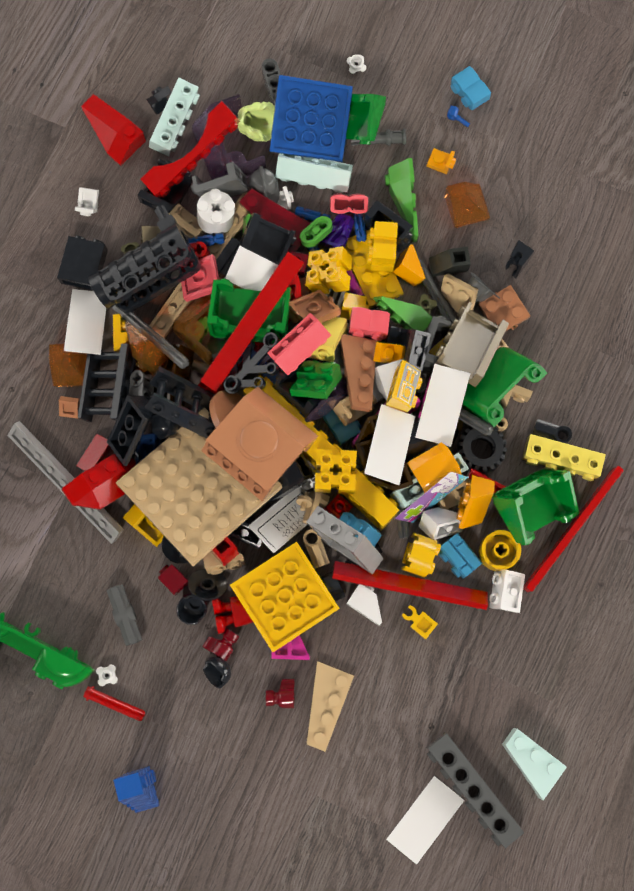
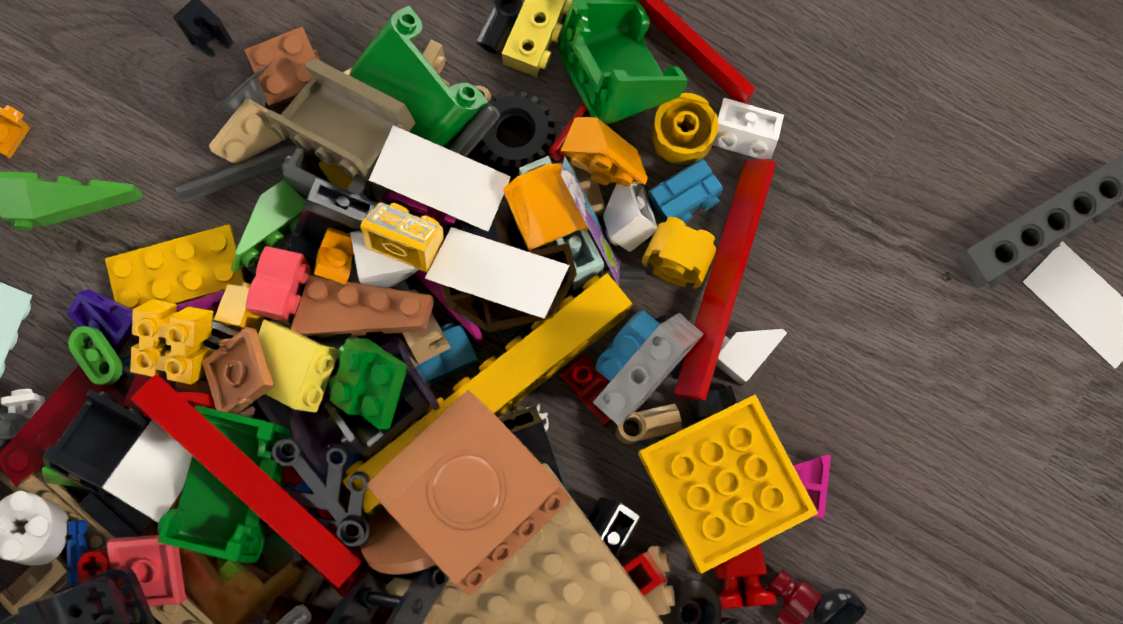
camera: 85 degrees left, 0 degrees up
white sticker [248,487,323,553] -> none
dark red piece [266,679,295,708] -> none
coral brick [267,313,331,375] -> none
blue axle [295,206,331,222] -> none
tan hips [296,491,329,524] -> none
tan wing [307,661,354,752] -> none
yellow brick [315,449,357,494] -> none
coral brick [330,193,368,214] -> none
blue axle [353,213,367,242] -> none
black panel [364,200,413,253] -> none
yellow brick [367,221,398,272] -> none
light orange slope [393,245,425,287] -> none
yellow plate [401,605,438,639] -> none
olive plate [415,294,437,315] -> none
pearl dark grey slope [428,246,471,277] -> none
clear orange slope [444,182,490,228] -> none
light aqua wedge [502,728,567,800] -> none

